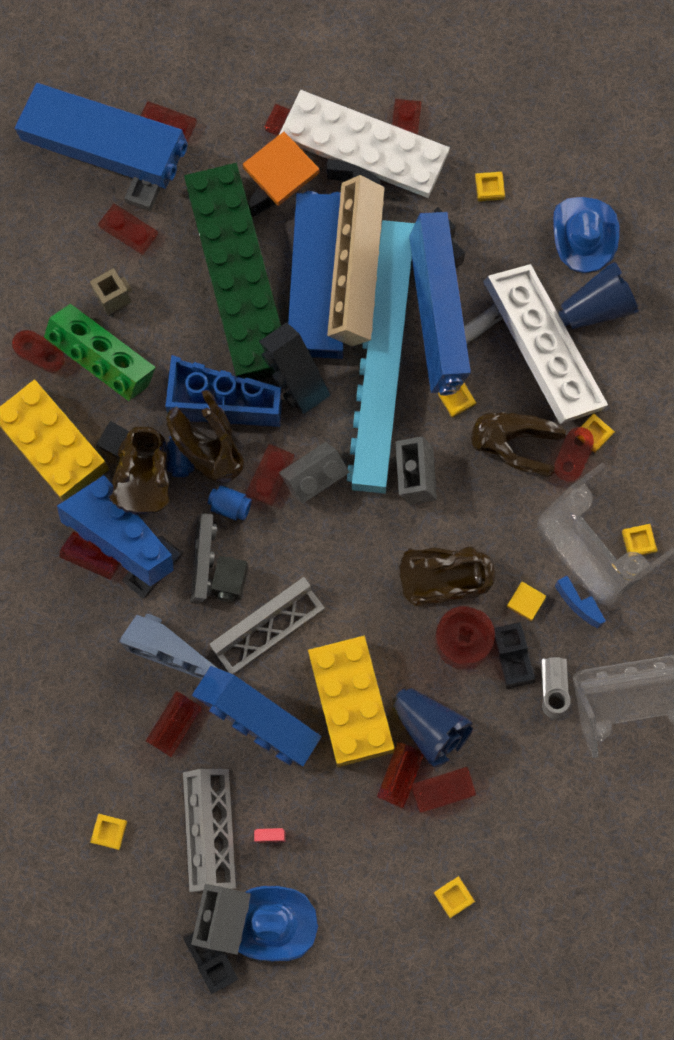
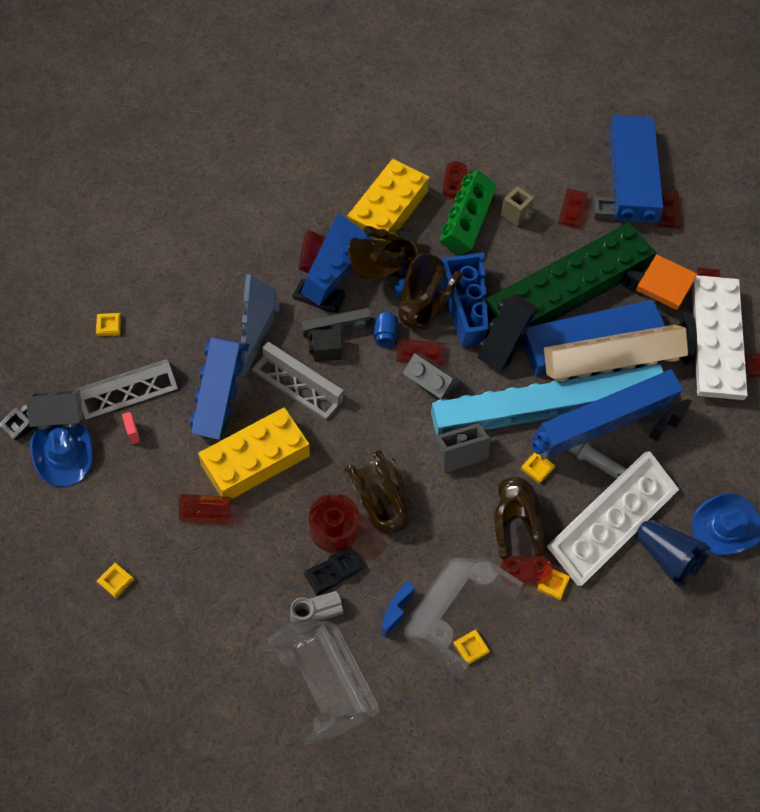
camera: 65 degrees right, 15 degrees down
clear red plate [145,691,202,757] -> none
dark blue cone [393,688,474,768] -> none
clear red plate [410,766,476,813] -> none
yellow tile [475,172,505,201] -> none
yellow tile [507,582,546,621] -> none

